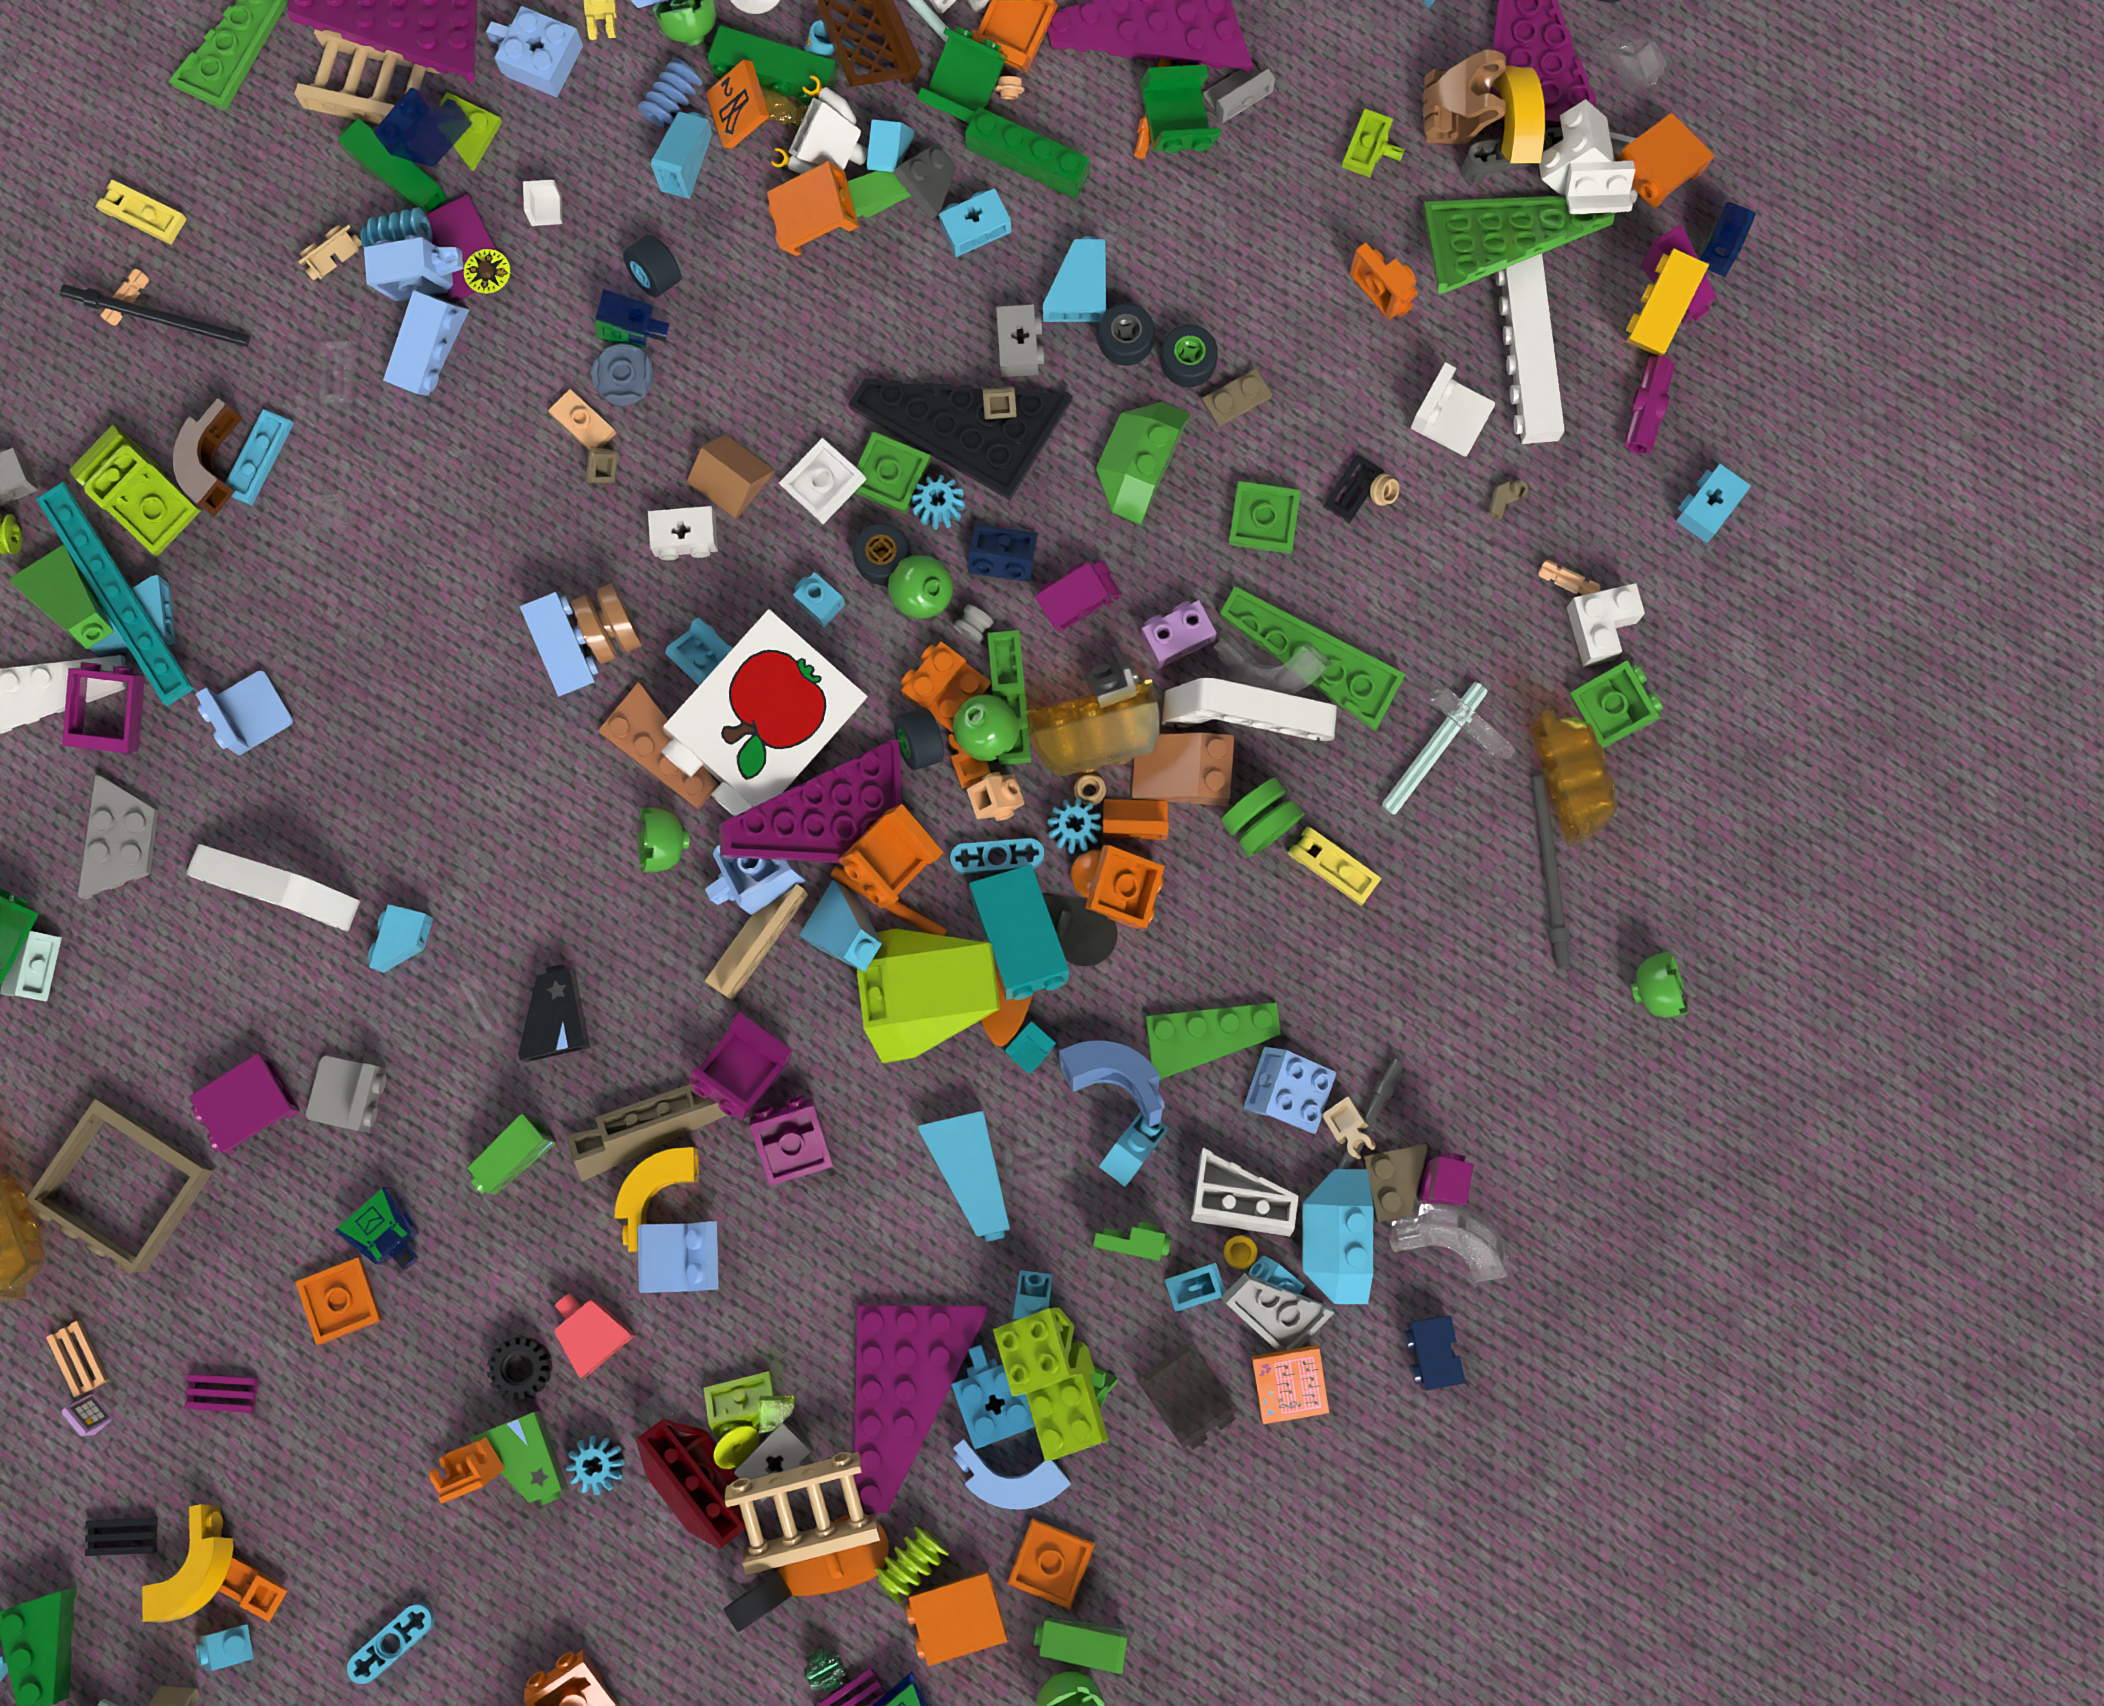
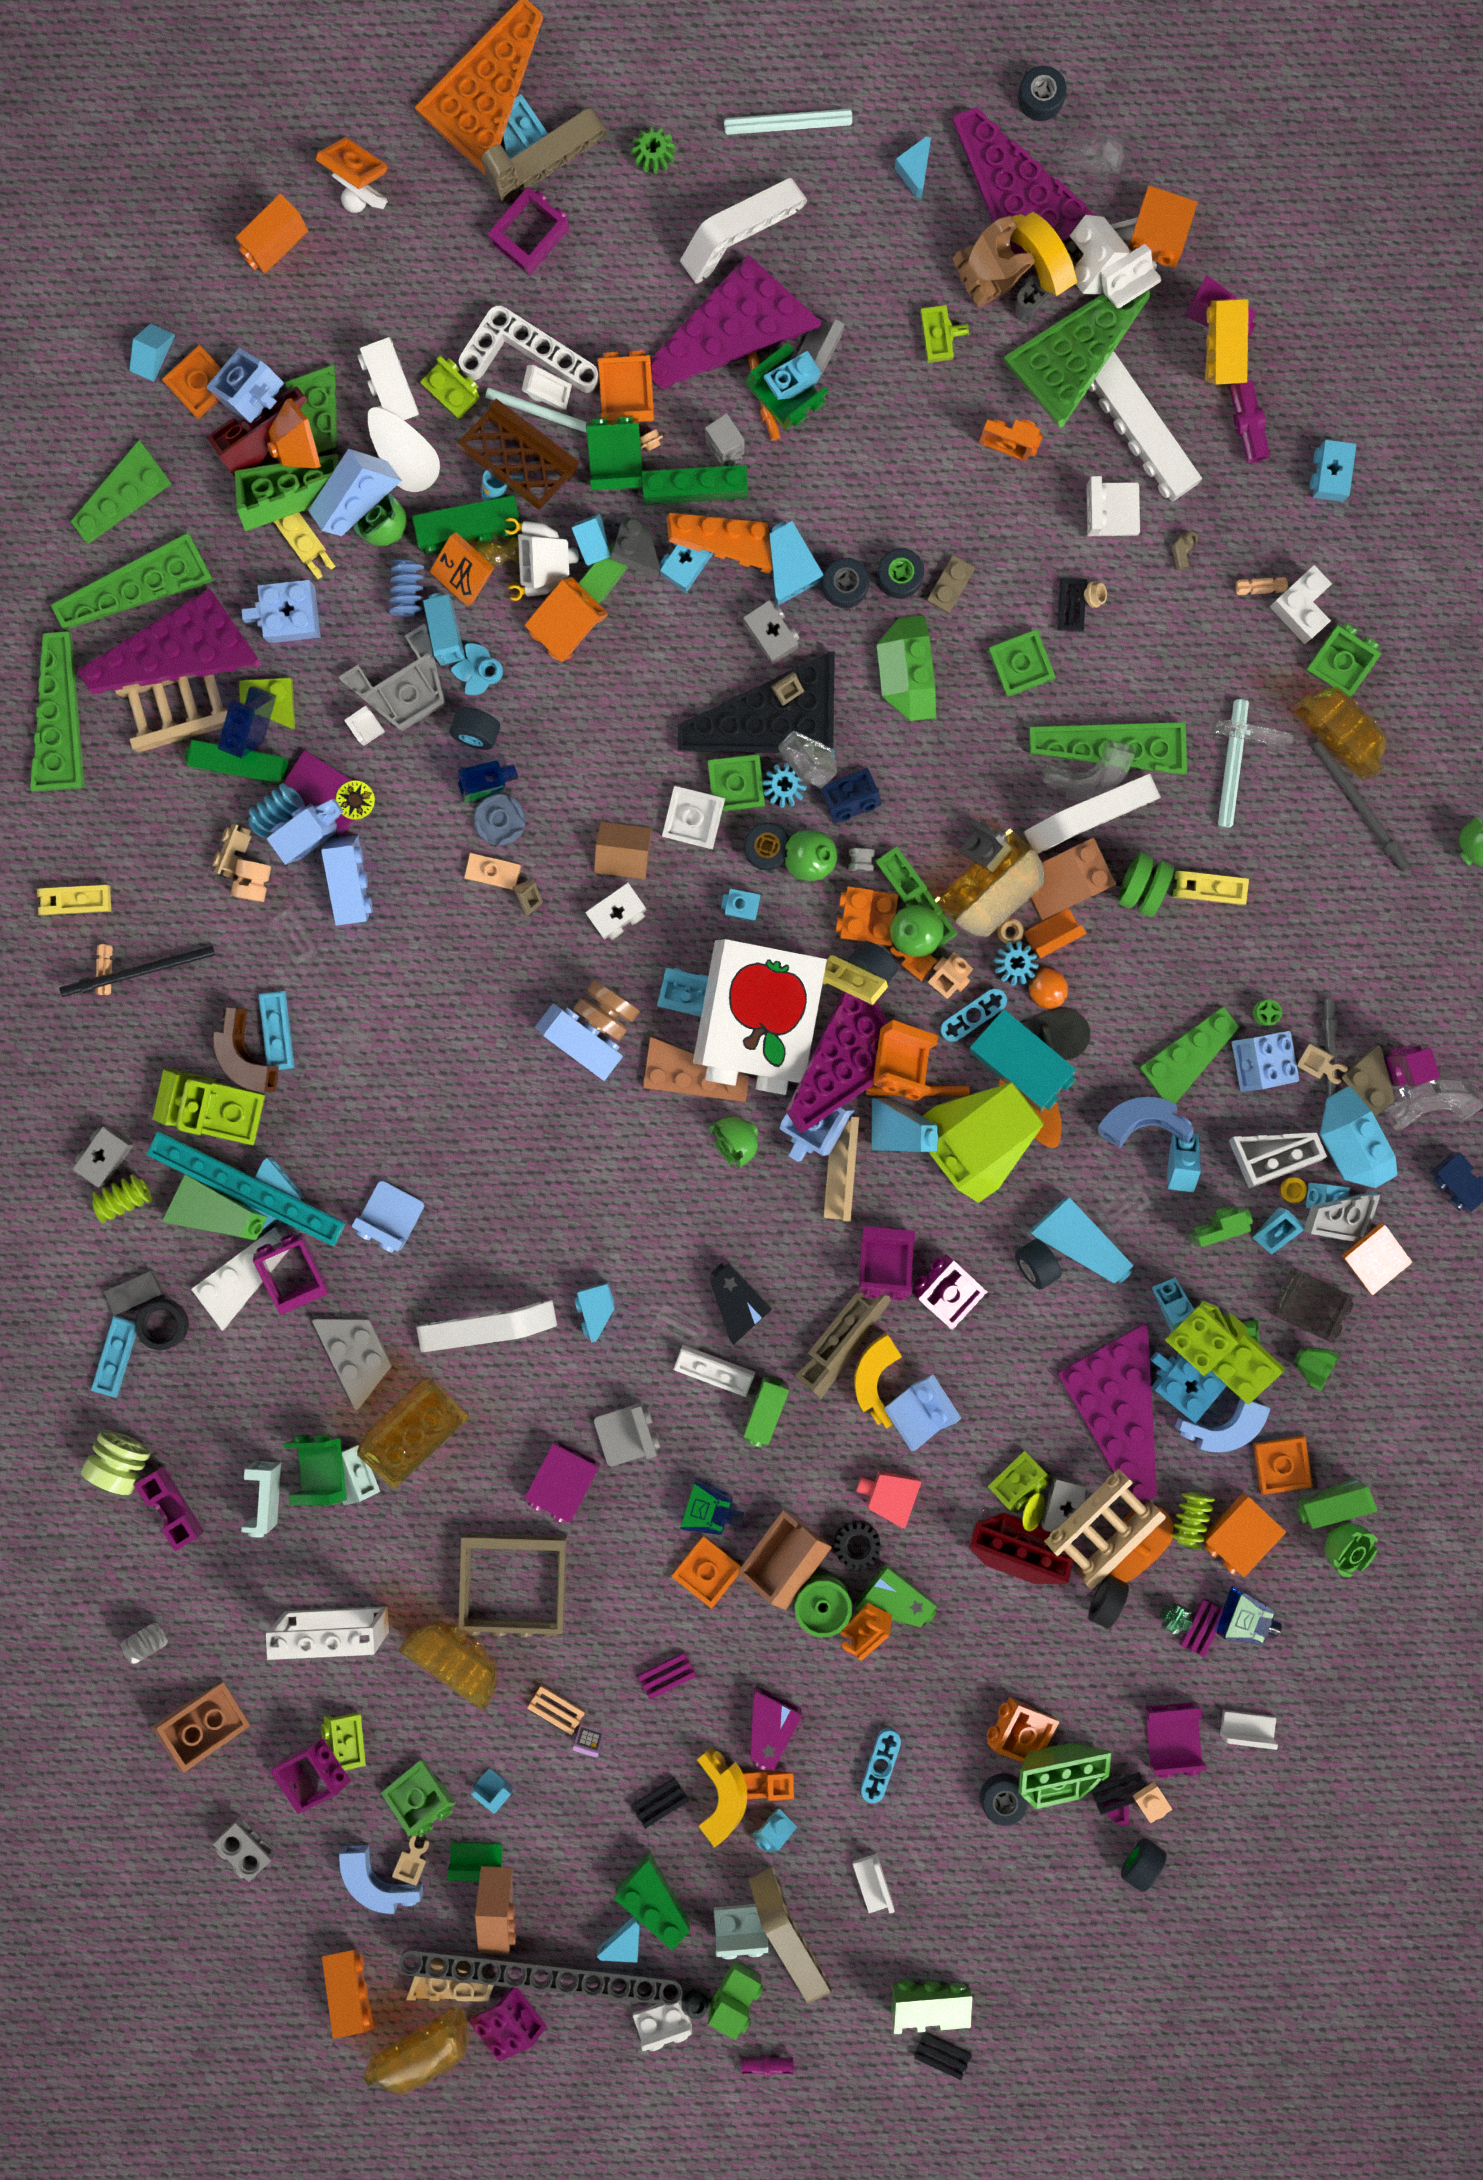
camera: 30 degrees left, 10 degrees up
medium azure gear [566,1435,625,1495] -> none
clear neon green tile [759,1395,794,1433] -> none
teal panel [1005,1021,1056,1074] -> none
magenta hinge [1035,561,1122,633] -> none
orange plate [1085,845,1165,929] -> none
lavender brick [1141,600,1217,669] -> none
clear blue torso [1699,202,1756,277] -> none
none -> light nougat wheel [230,859,271,902]
none -> light grey wing [339,624,446,731]
none -> clear yellow windscreen [357,1377,470,1489]
none -> medium azure plate [451,643,503,695]
none -> orange wing [666,513,773,574]
none -> white tile [673,1345,755,1397]
none -> light grey brick [705,413,744,466]
none -> nougat piece [737,1510,832,1610]
none -> magenta slope [750,1686,802,1771]
none -> medium azure slope [763,351,822,399]
none -> clear slope [779,731,837,789]
none -> bright green wheel [794,1573,852,1637]
none -> light yellow plate [822,955,888,1005]
none -> black wheel [1015,1238,1062,1290]
none -> bright green wheel [1252,999,1282,1026]
none -> bright green brick [1293,1347,1340,1391]

